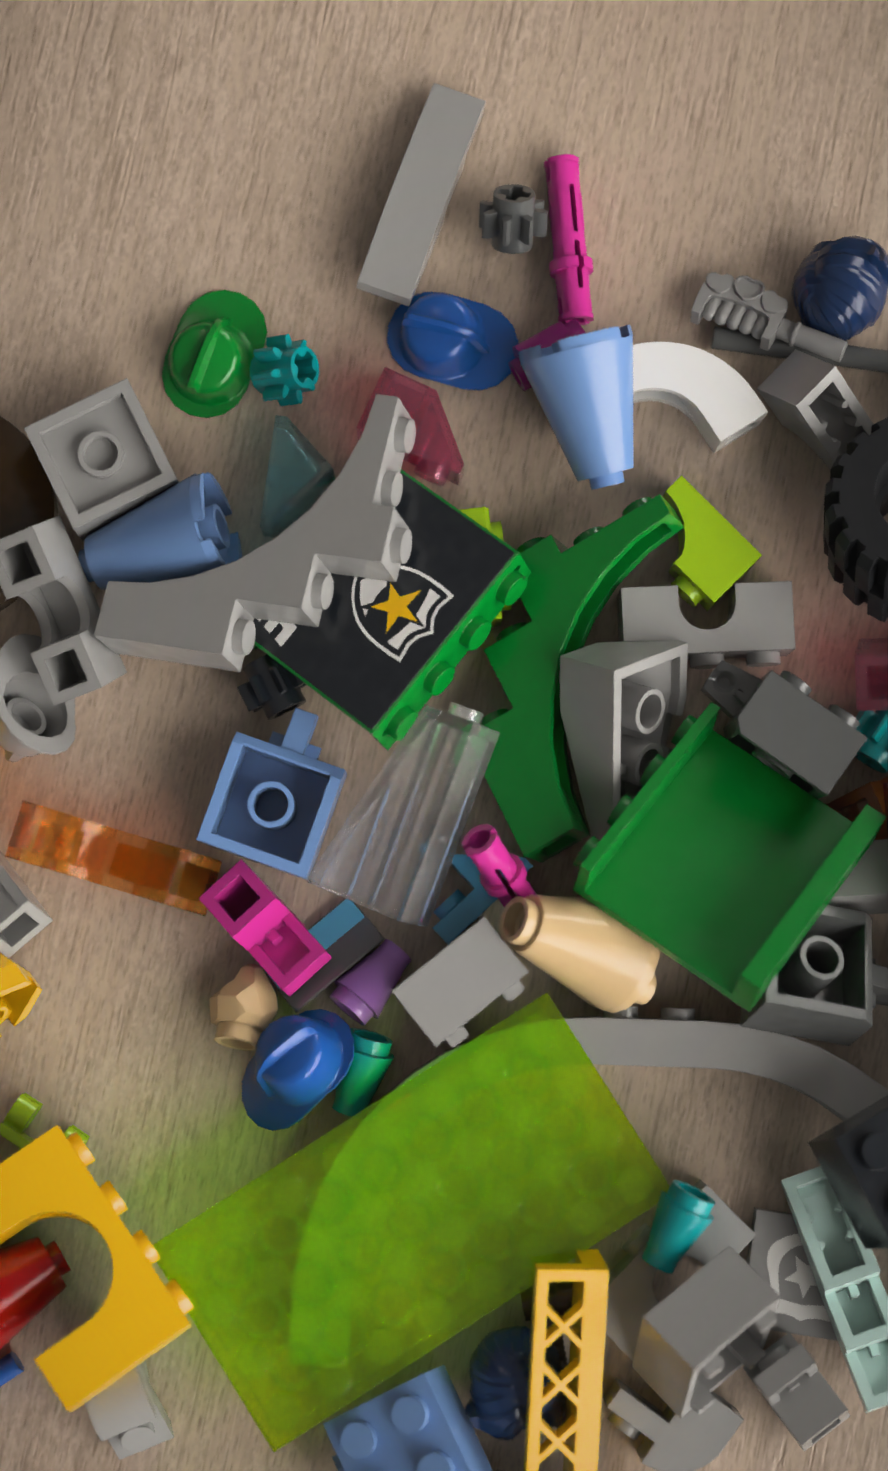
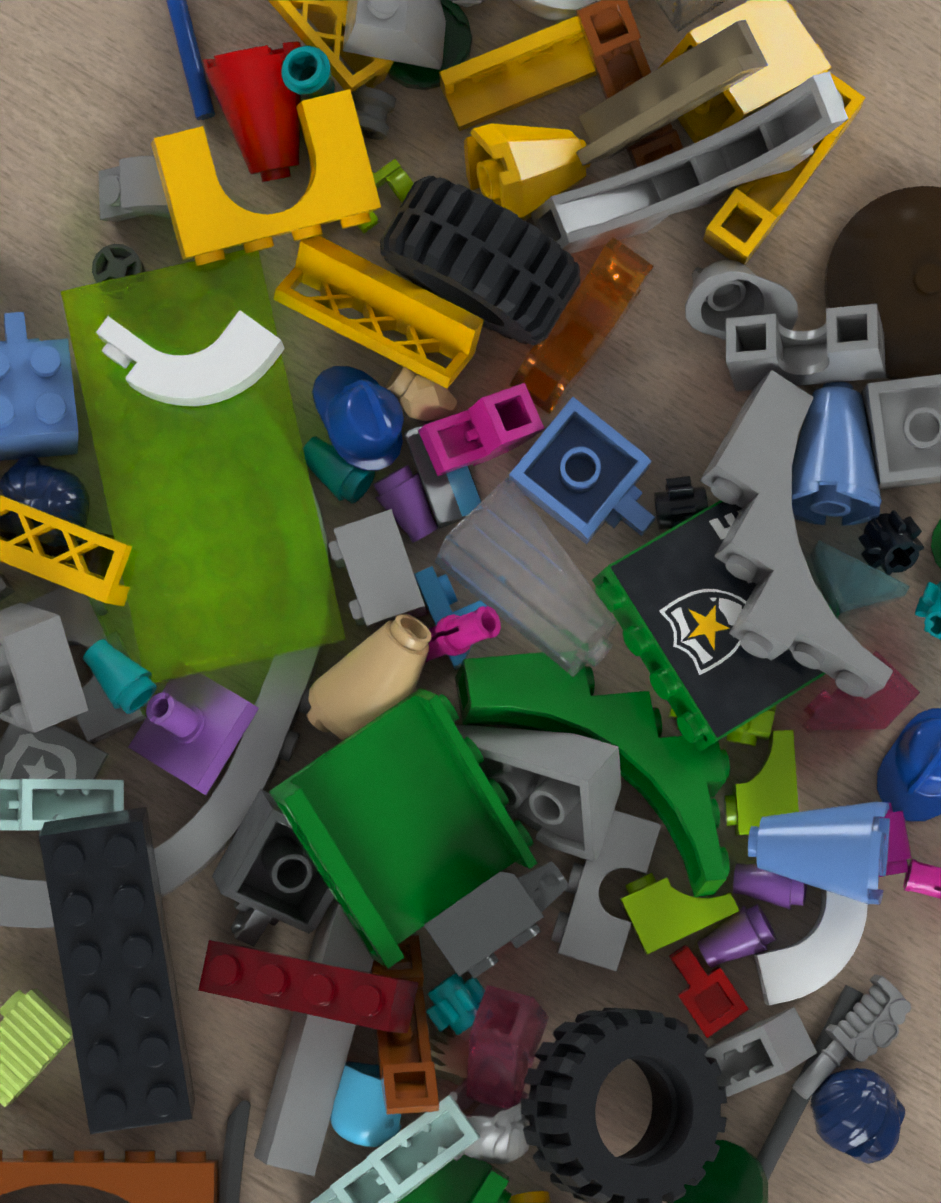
camera: 120 degrees right, 0 degrees up
none -> dark grey wheel [92,244,146,300]
none -> white arch [96,310,285,406]
none -> medium lavender tile [128,661,259,795]
none -> yellow fence [273,235,484,389]
none -> black tyre [380,176,580,345]
none -> red plate [669,945,749,1038]
none -> medium lavender cone [697,904,777,968]
none -> lime arch [724,730,799,836]
none -> medium lavender cone [733,863,807,910]
none -> black gear [858,510,924,575]

